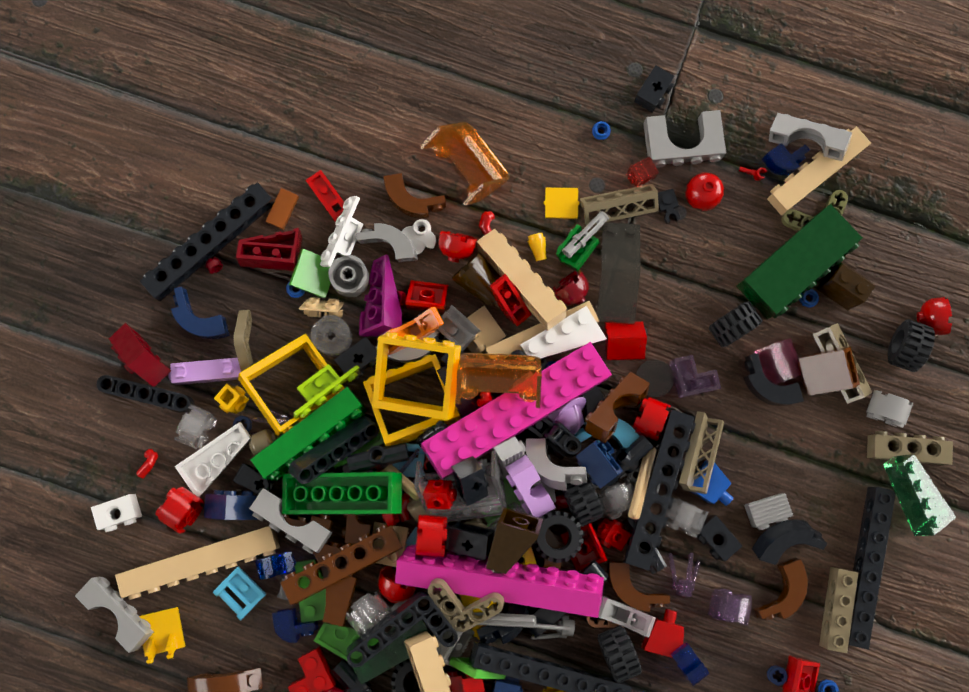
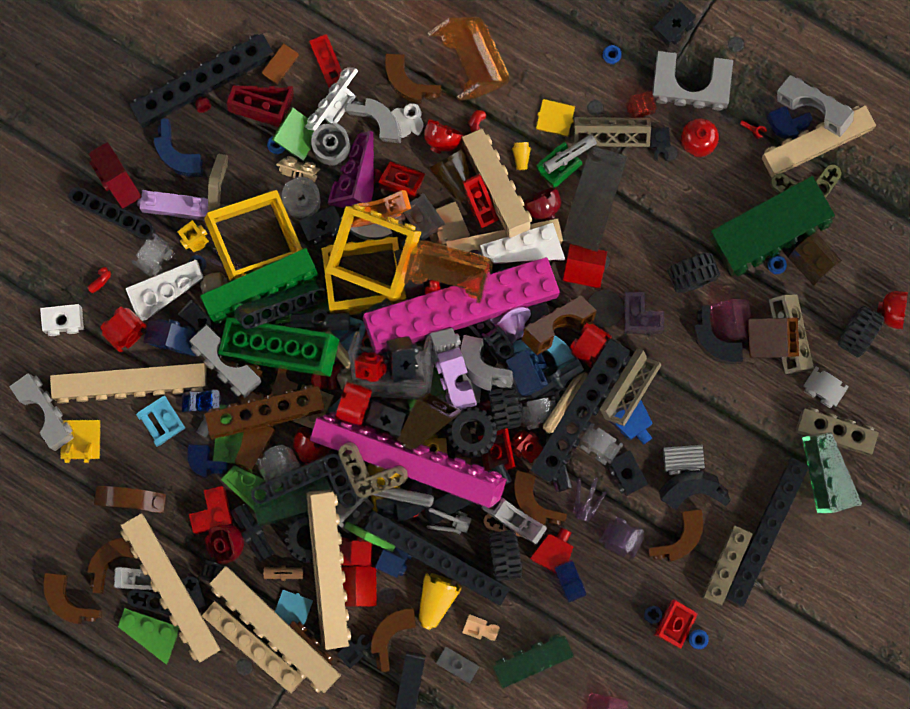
camera: 20 degrees right, 0 degrees up
lime bracket [293,364,359,419] -> none

